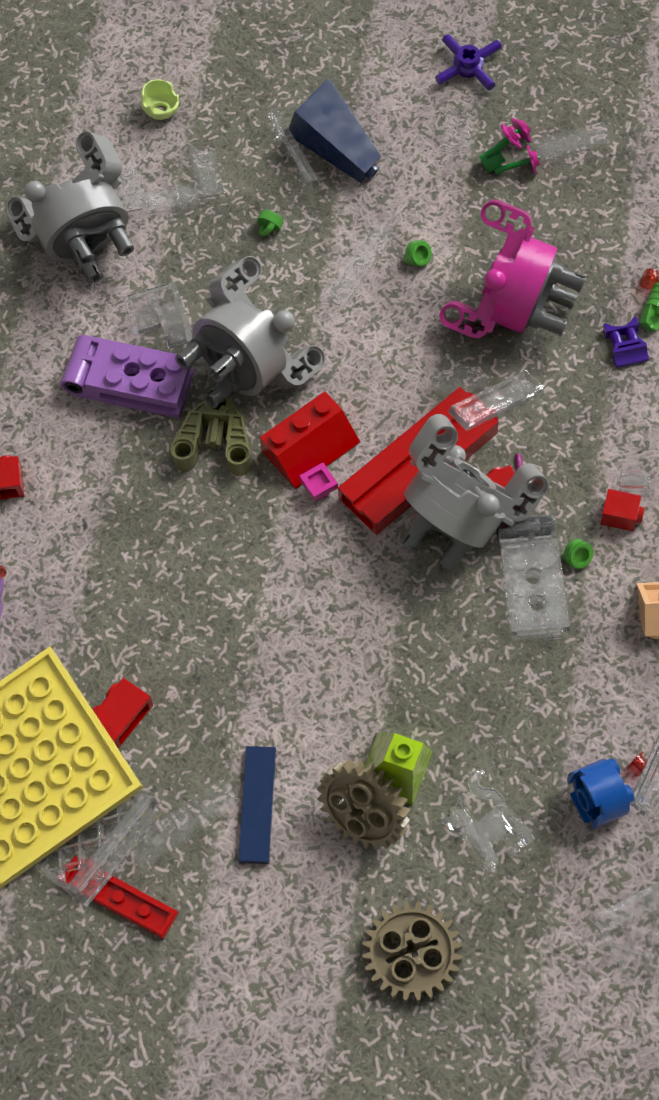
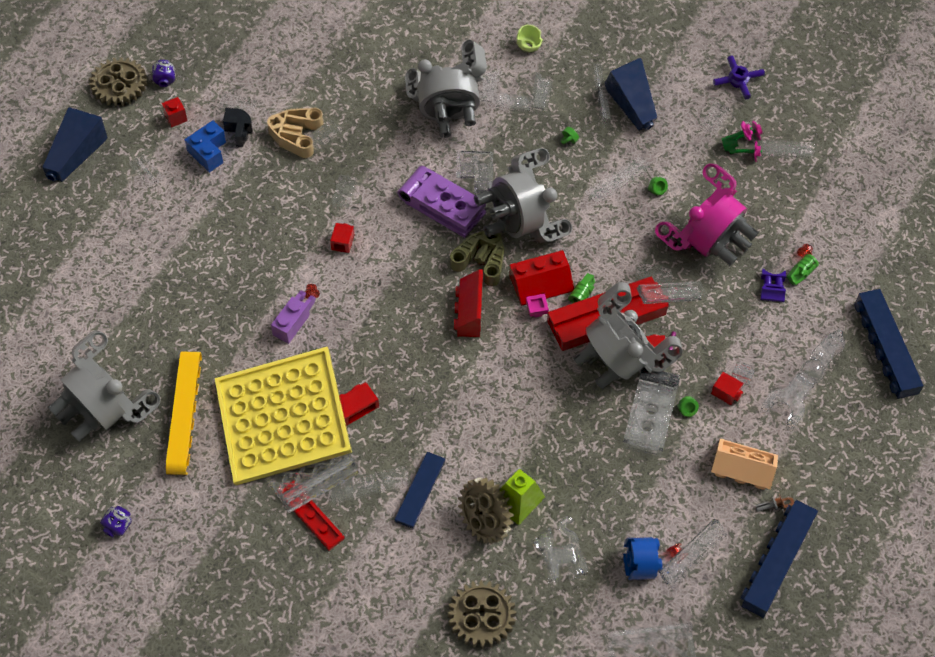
camera: 15 degrees right, 5 degrees down
none -> red slope [454,269,483,337]
none -> bright green hinge [568,273,595,303]

